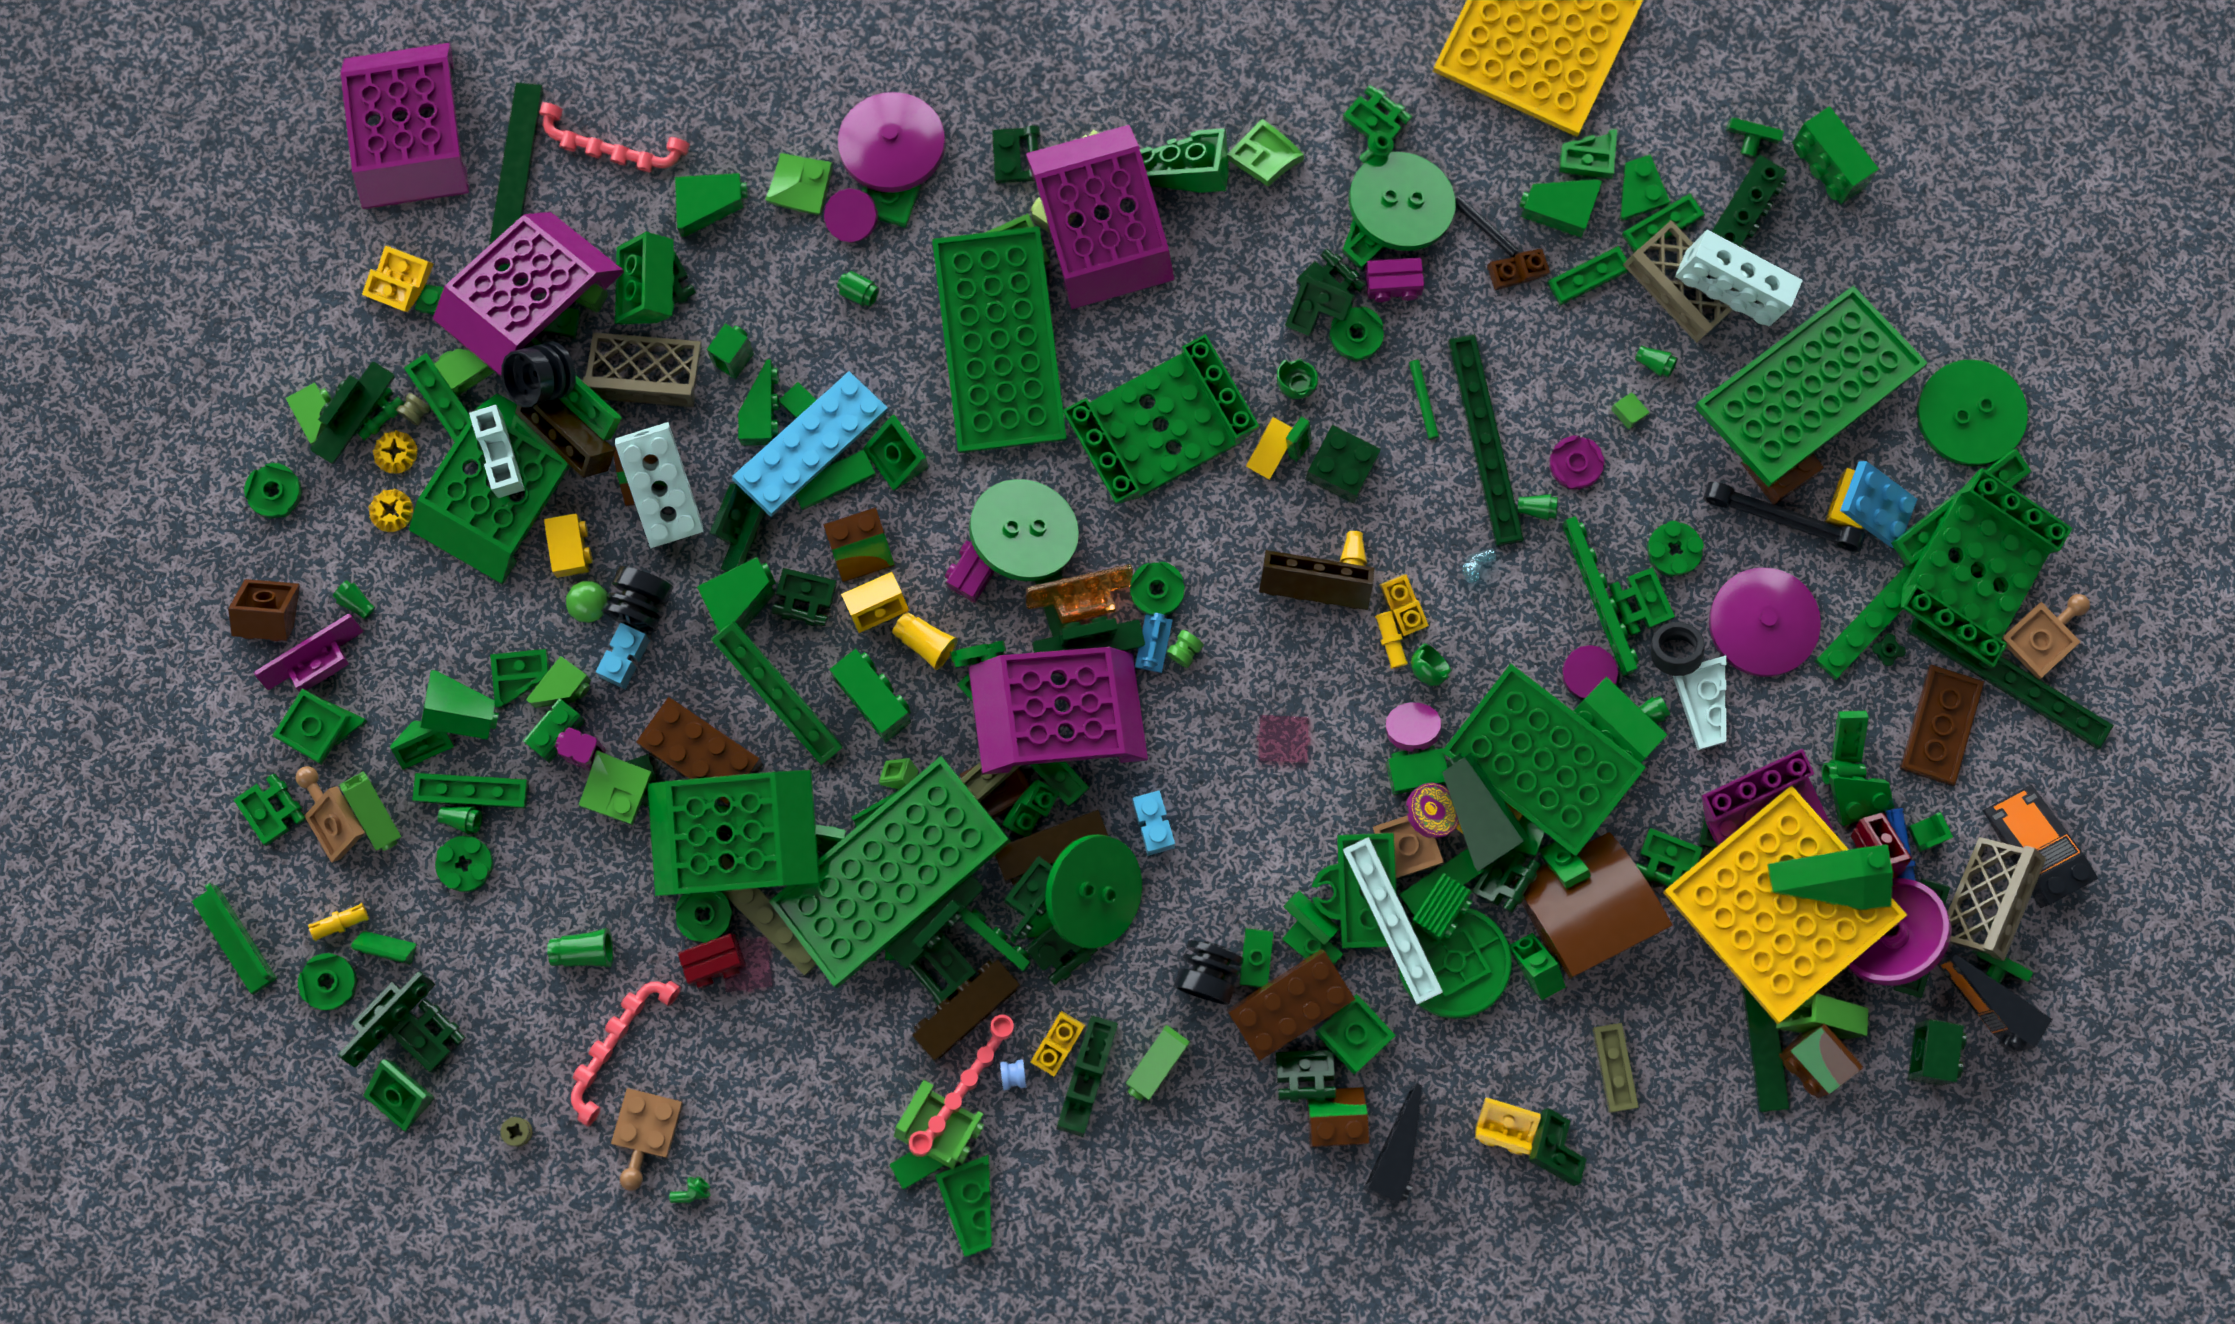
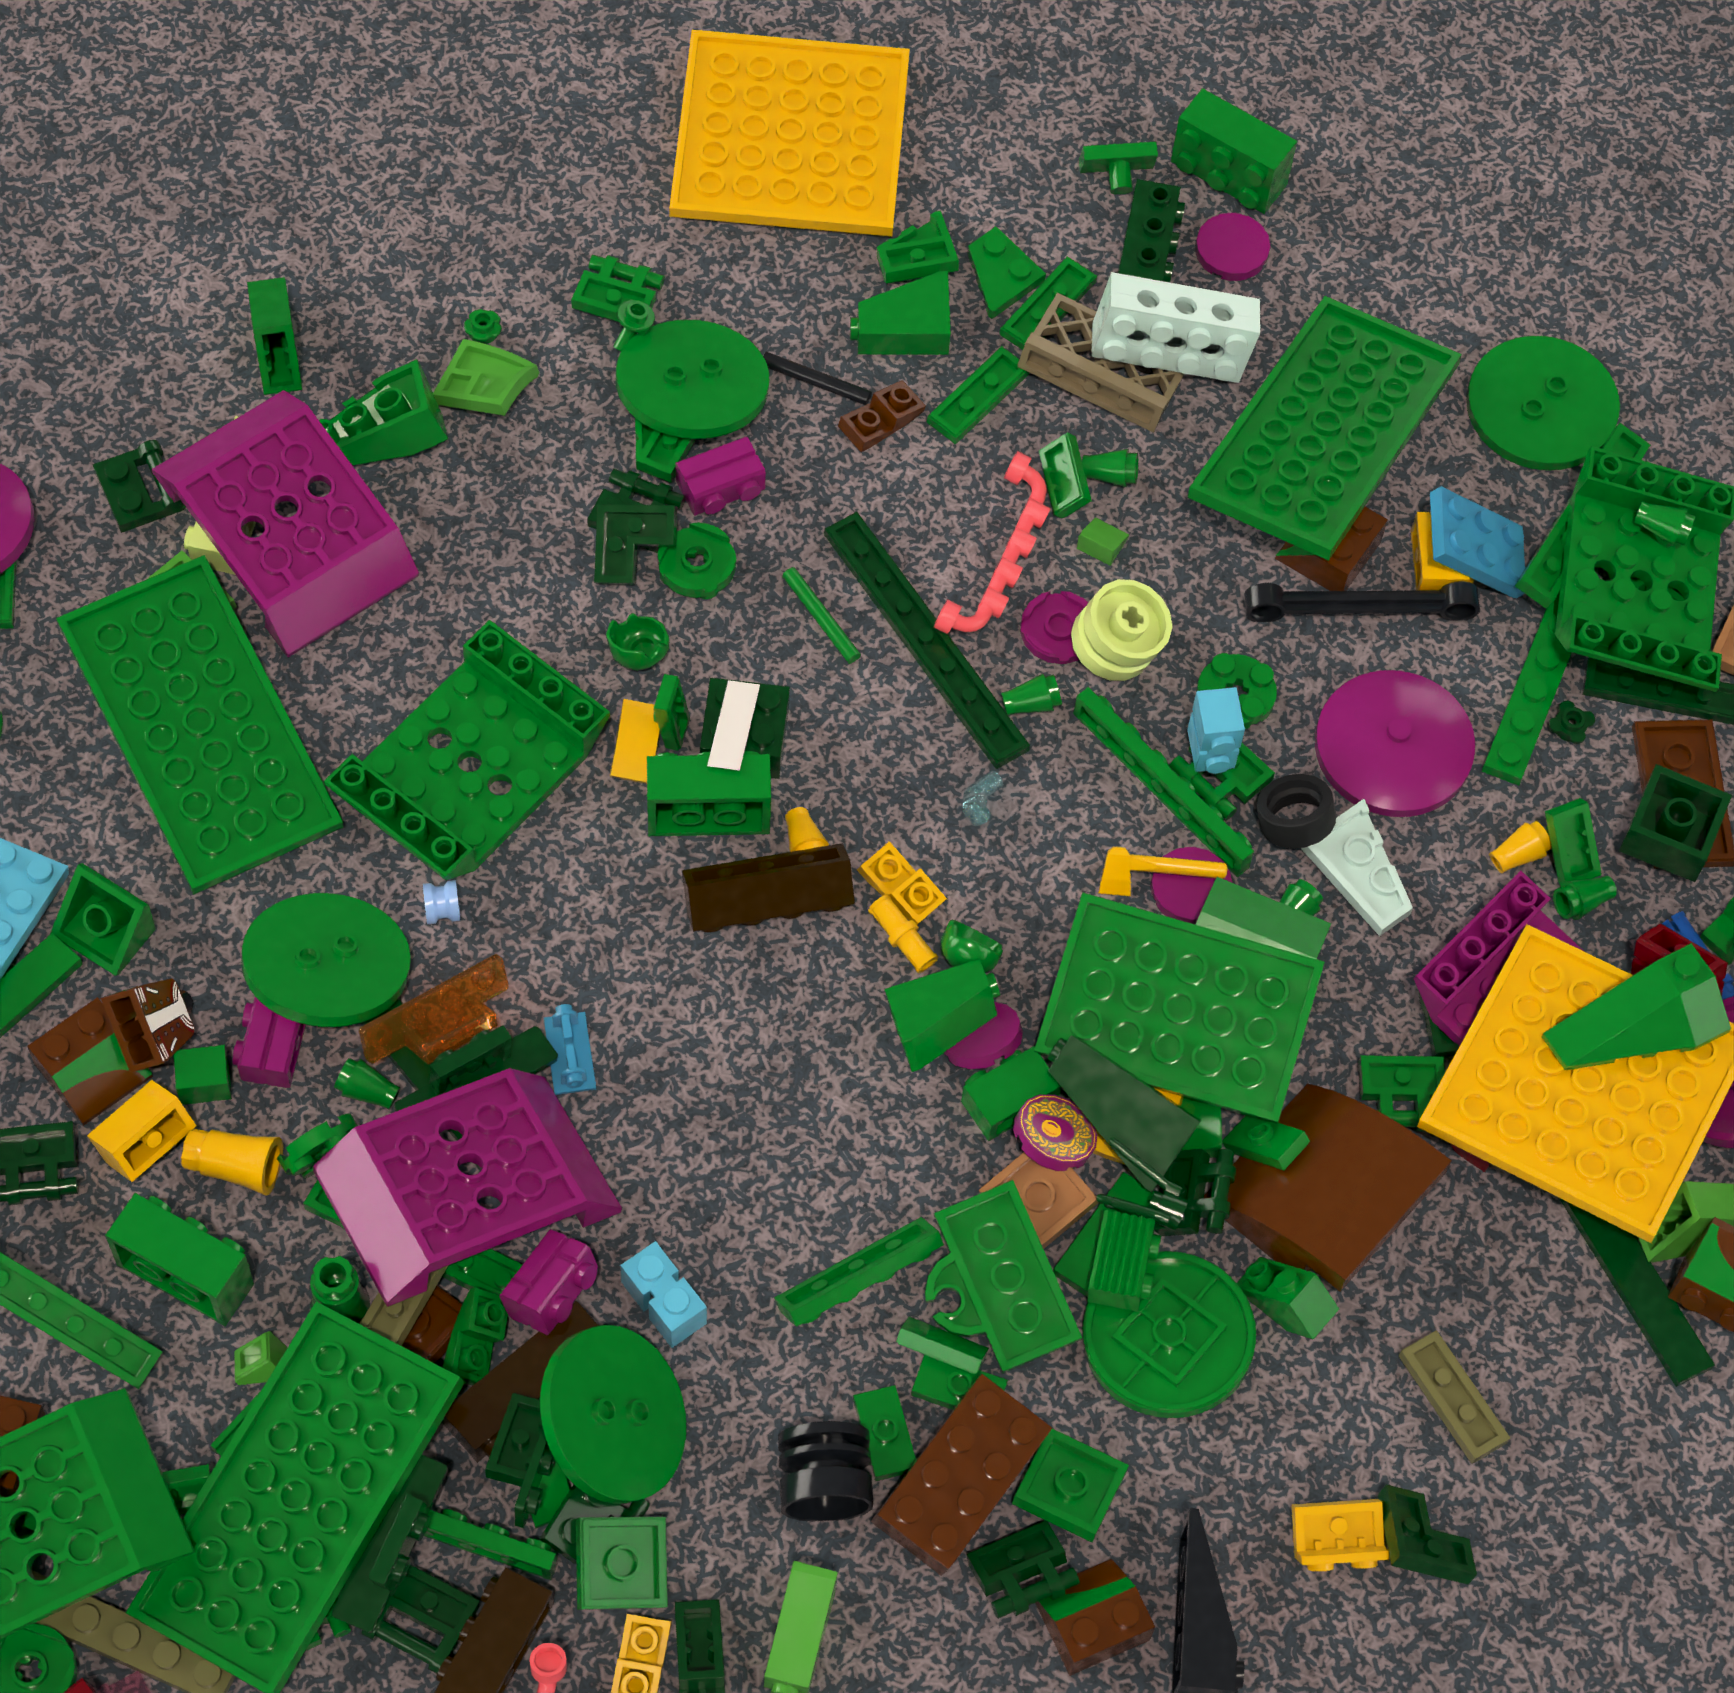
camera: 25 degrees left, 15 degrees down
green plate [1130,562,1185,616] -> none
bright green wheel [1166,630,1204,668] -> none
clear pink piece [1256,715,1311,763] -> none
light aqua plate [1343,837,1443,1004] -> none
green wing [1828,774,1895,826] -> none
none -> reddish brown torso [100,978,195,1073]
none -> green panel [174,1045,232,1105]
none -> green slope [247,277,302,395]
none -> green plant [310,1256,370,1323]
none -> green cone [334,1058,400,1110]
none -> light blue wheel [423,880,460,924]
none -> green plate [464,309,502,344]
none -> magenta brick [499,1229,599,1335]
none -> green tile [576,1517,668,1610]
none -> green brick [647,751,771,836]
none -> white sticker [707,680,760,771]
none -> green plate [774,1217,944,1327]
none -> green slope [885,959,1000,1072]
none -> coral bar [933,451,1050,635]
none -> green plate [1038,432,1092,518]
none -> yellowish green wheel [1071,579,1172,681]
none -> dark green plant [1096,1138,1189,1231]
none -> yellow piece [1098,846,1228,896]
none -> medium azure piece [1187,687,1245,774]
none -> magenta tile [1195,213,1271,281]
none -> yellow cone [1489,821,1552,873]
none -> dark green brick [1619,764,1732,882]
none -> green cone [1633,501,1696,545]

